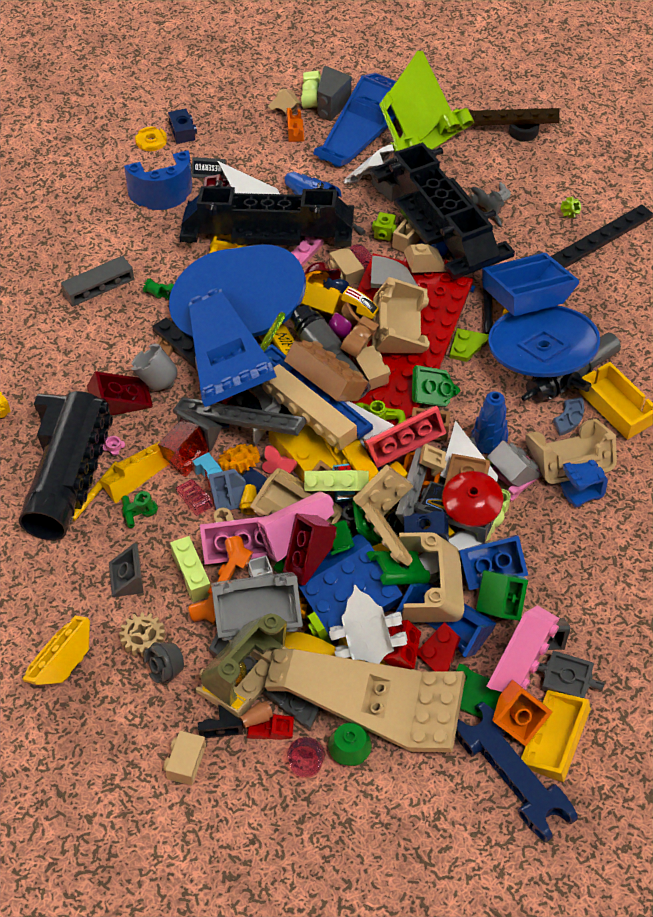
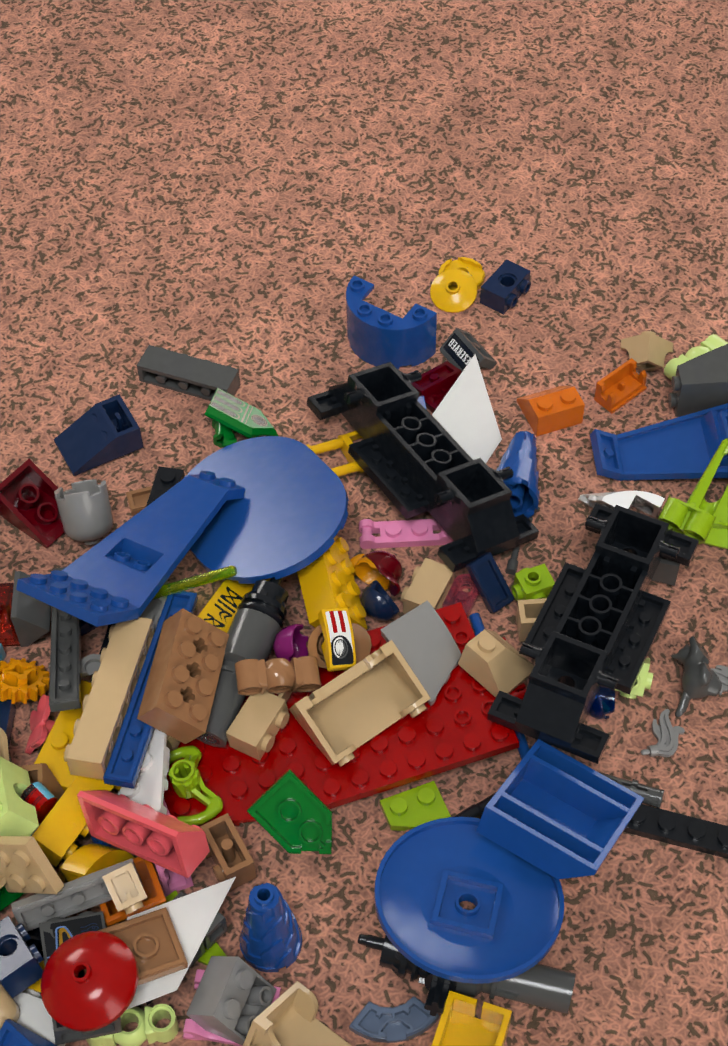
camera: 55 degrees right, 0 degrees up
none -> dark blue slope [54,394,143,476]
none -> green tile [204,388,278,438]
none -> yellow dish [430,269,477,313]
none -> dark blue tile [465,552,515,613]
none -> orange slope [517,385,585,437]
none -> light grey piece [641,709,685,757]

